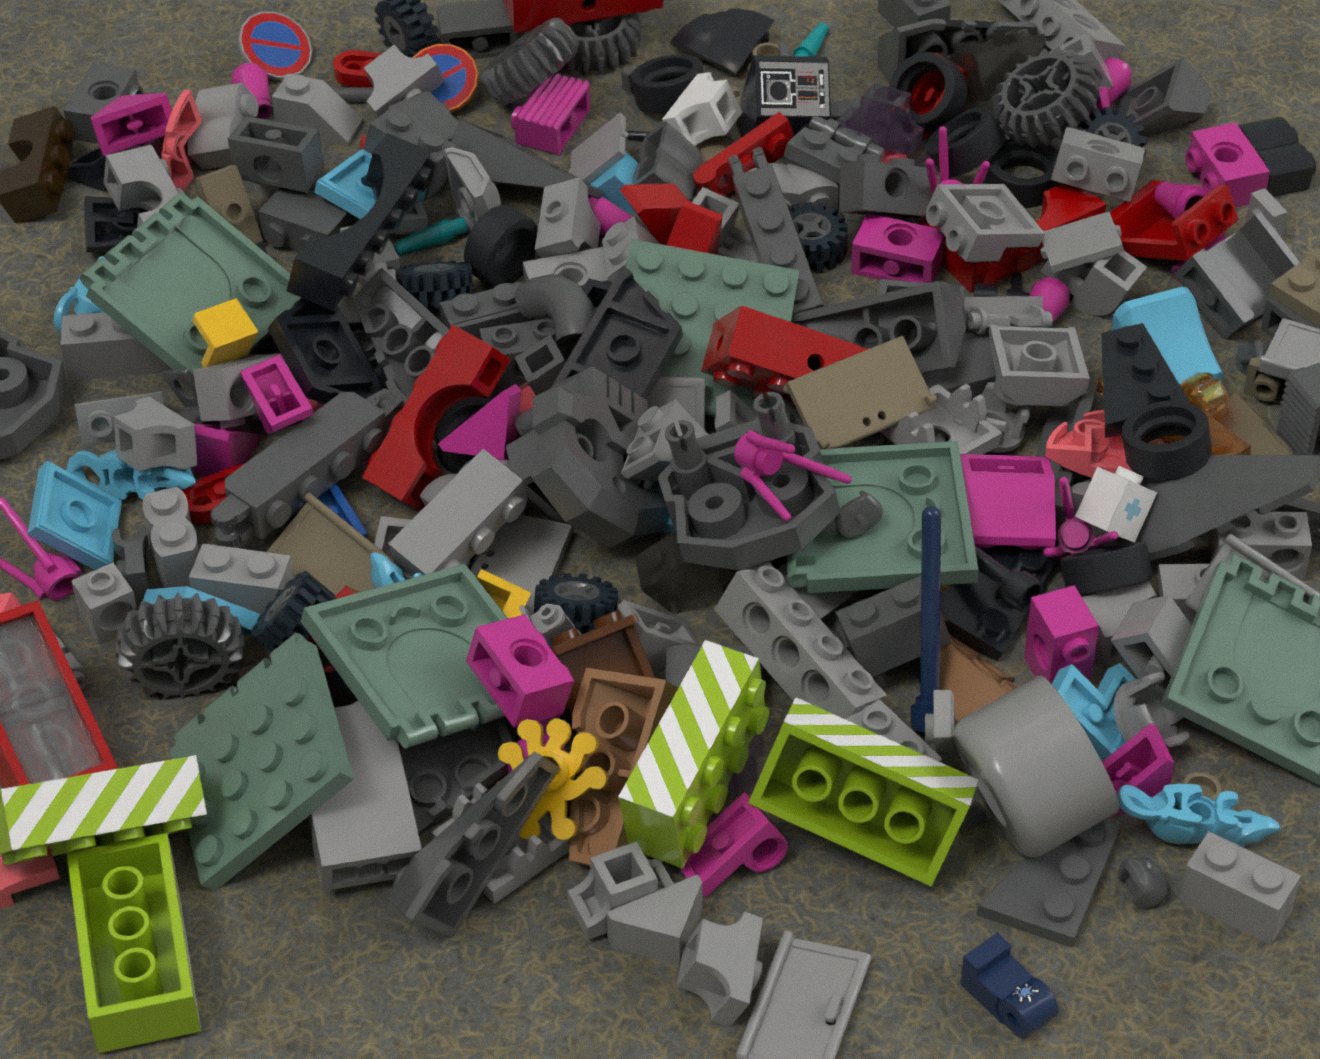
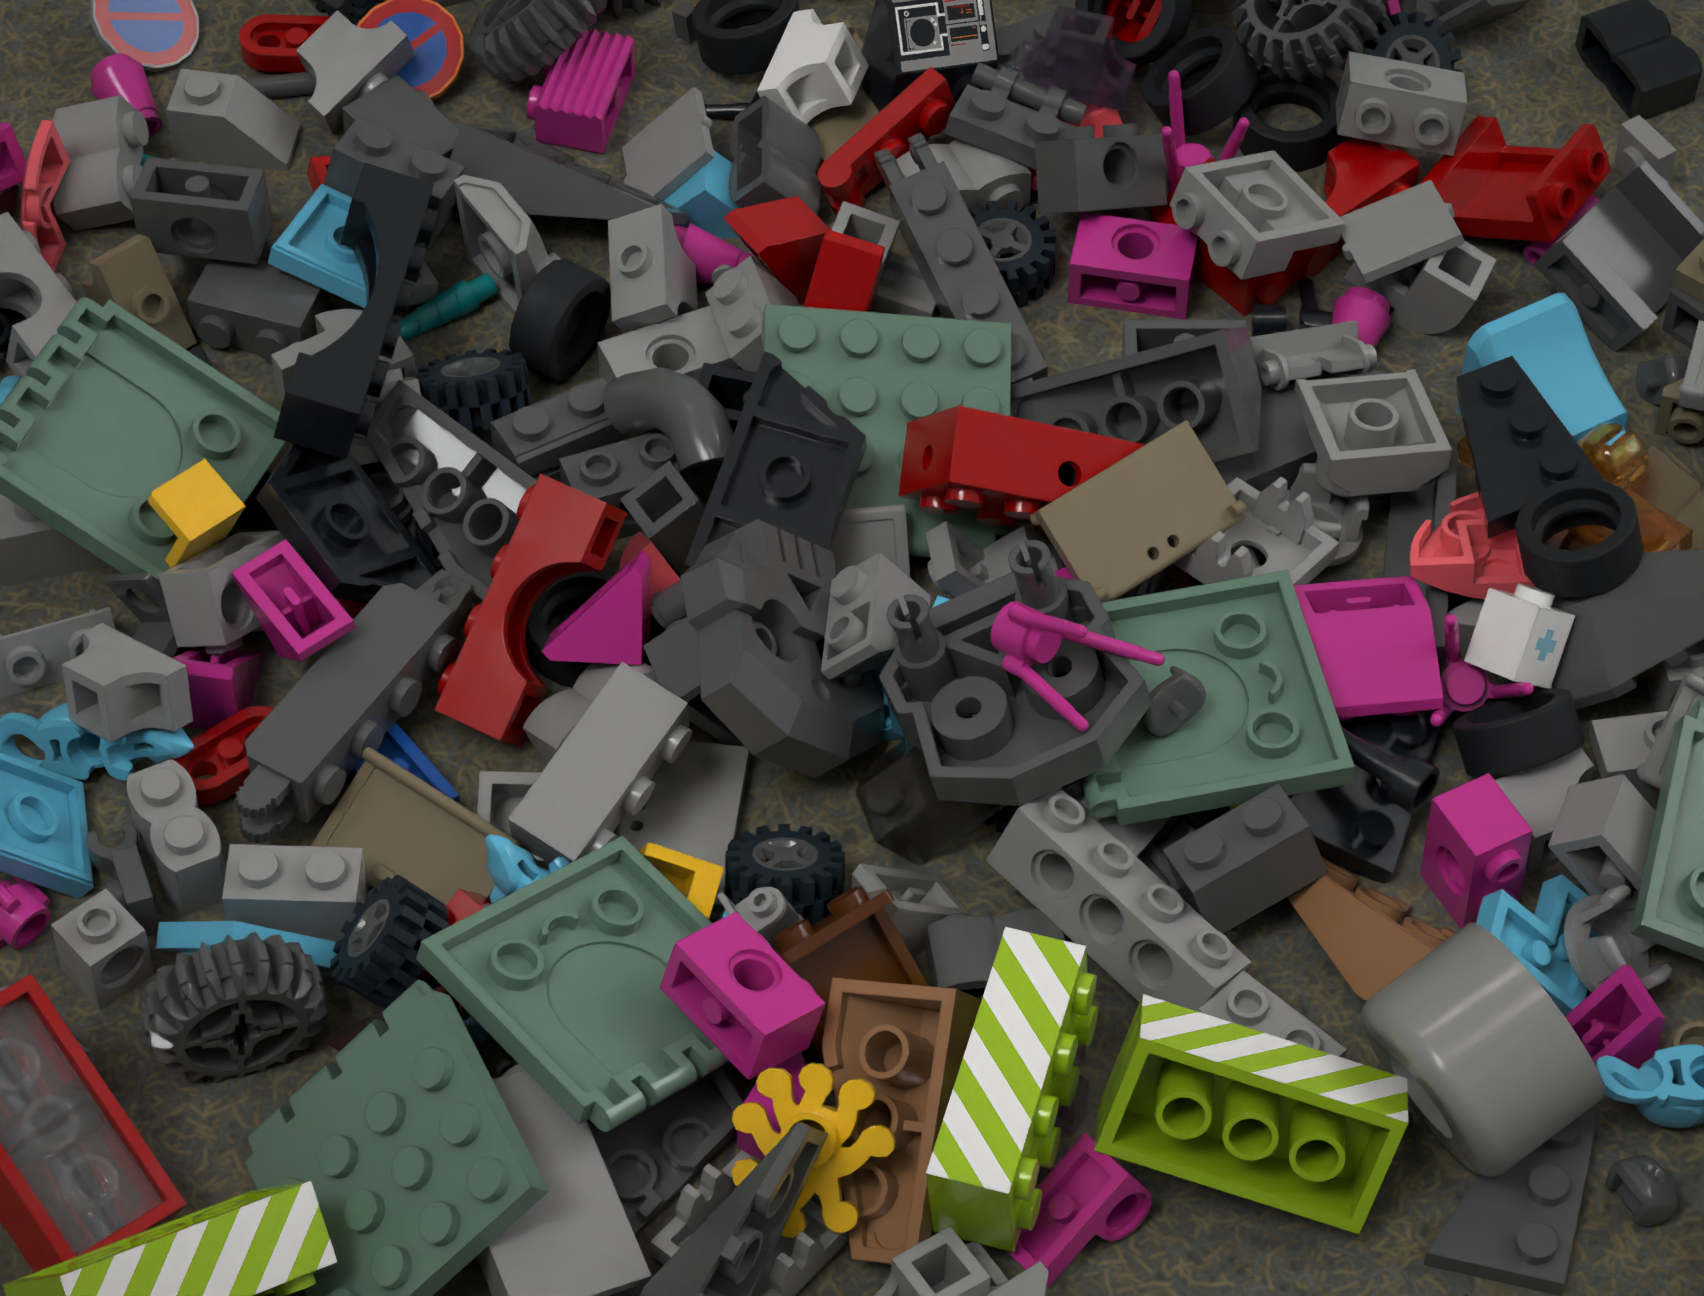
camera: 10 degrees left, 5 degrees up
dark blue piece [910,506,941,732] -> none
light grey plate [925,690,957,765] -> none
dark pink cone [1154,182,1207,219] -> none
dark pink brick [1185,122,1270,207] -> none

